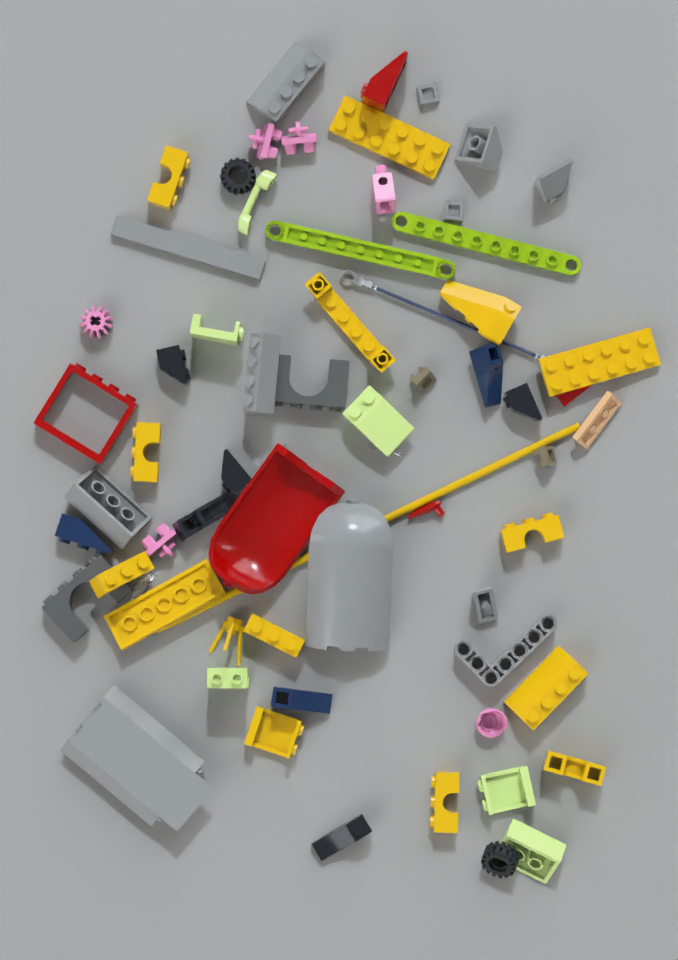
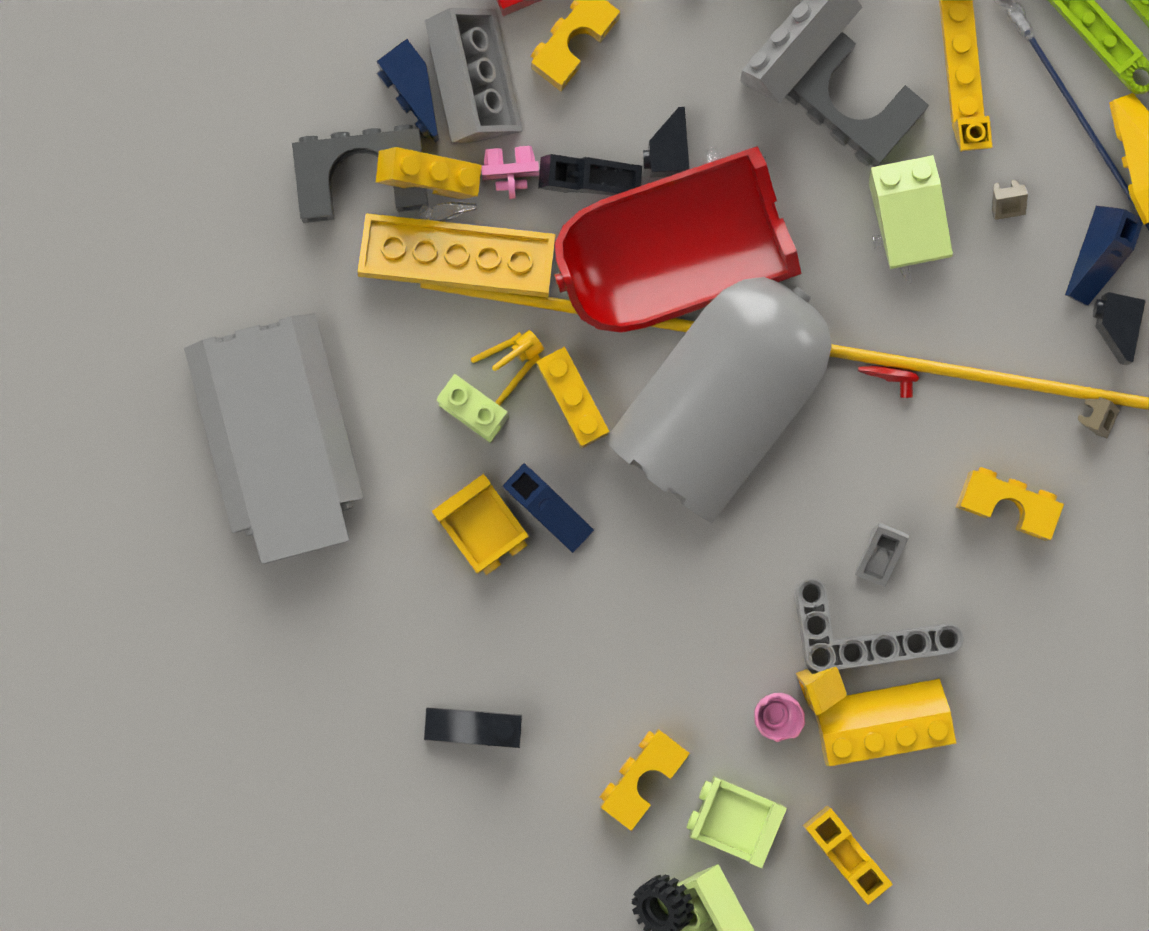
camera: 30 degrees right, 0 degrees up
none -> yellow slope [796,667,846,715]

